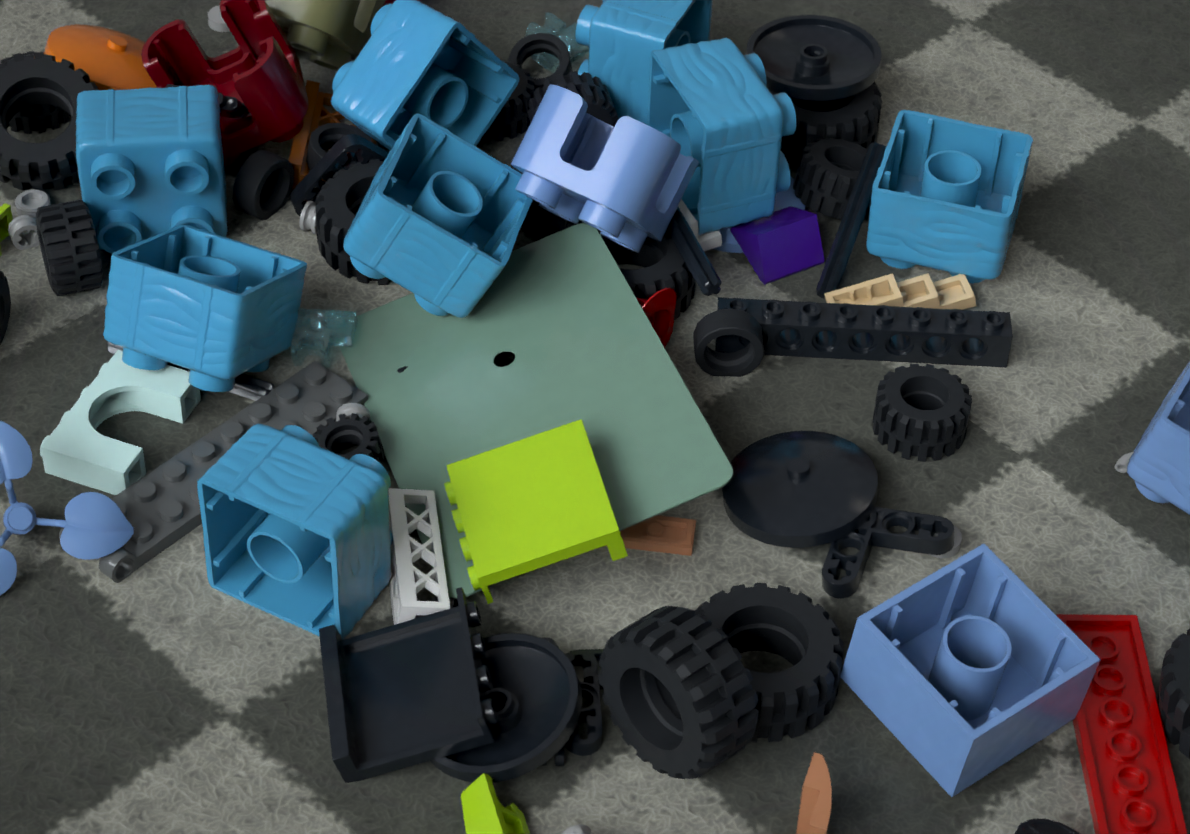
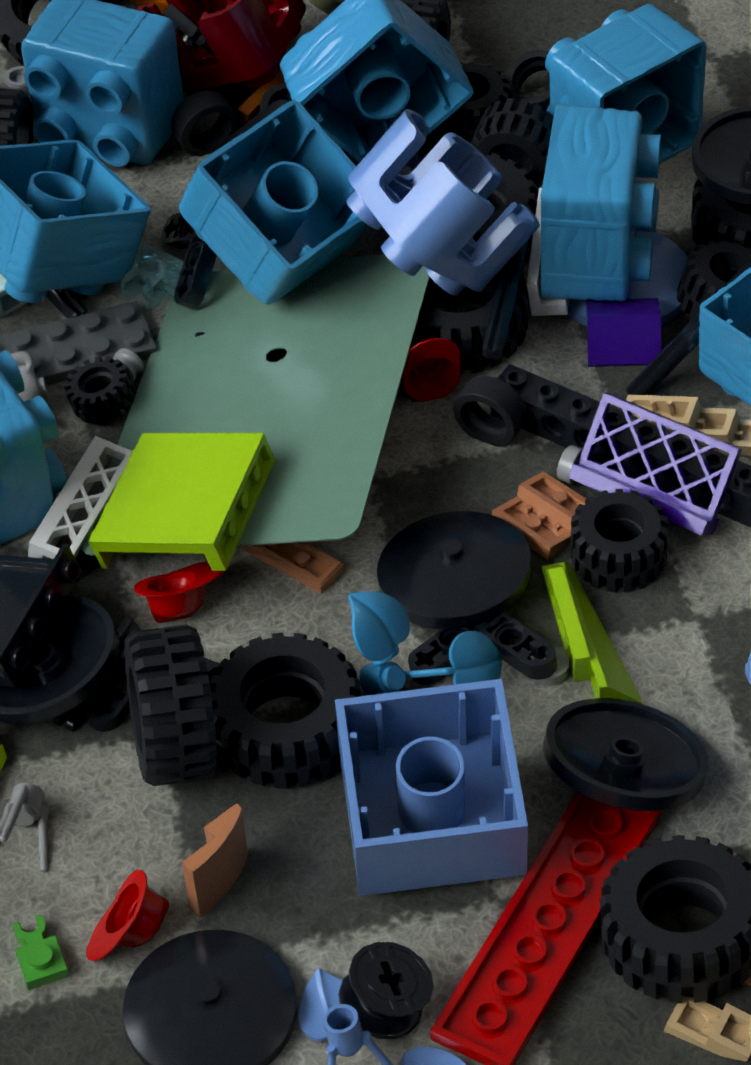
camera: 35 degrees right, 5 degrees up
none -> red piece [134,561,224,623]
none -> black beam [161,213,217,310]
none -> dark azure plant [348,591,502,695]
none -> nougat slope [492,471,586,560]
none -> lime wedge [541,562,642,703]
none -> black dish [543,698,709,811]
none -> light grey tile [557,445,583,485]
none -> fence [568,393,742,535]

